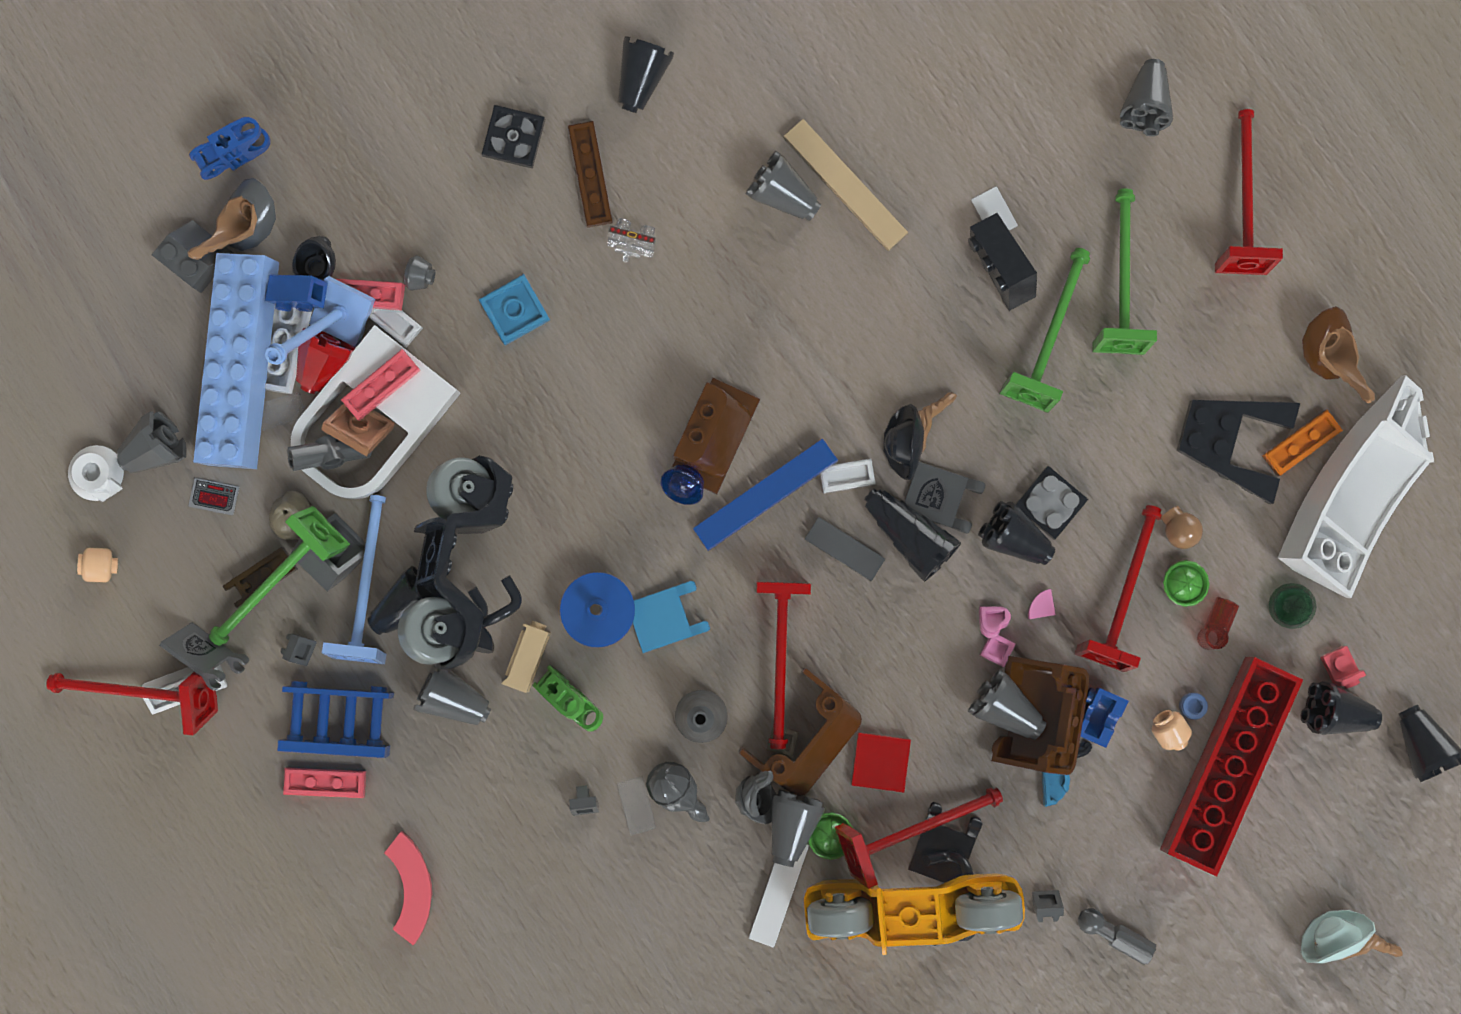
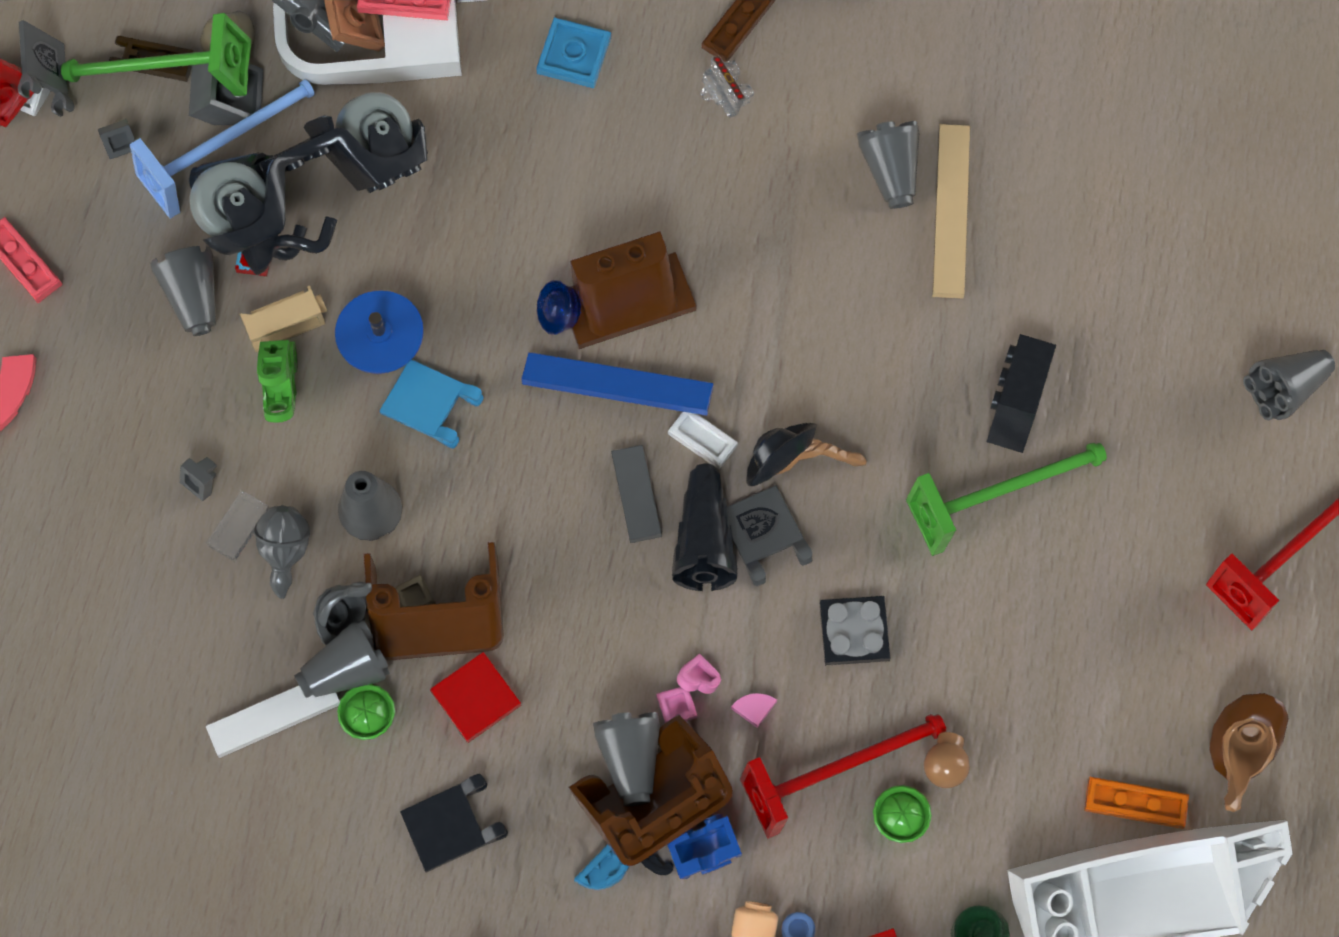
camera: 50 degrees right, 15 degrees down
blue fence [277,681,394,758] -> none
red tile [756,582,811,749] -> none
piece [804,851,1025,955] -> none
red tile [835,787,1003,889] -> none
white sticker [971,187,1018,230] -> none
black cone [978,501,1055,565] -> none
bright green tile [1092,189,1157,355] -> none
black wing [1177,400,1300,505] -> none
clear red piece [1197,597,1239,650] -> none

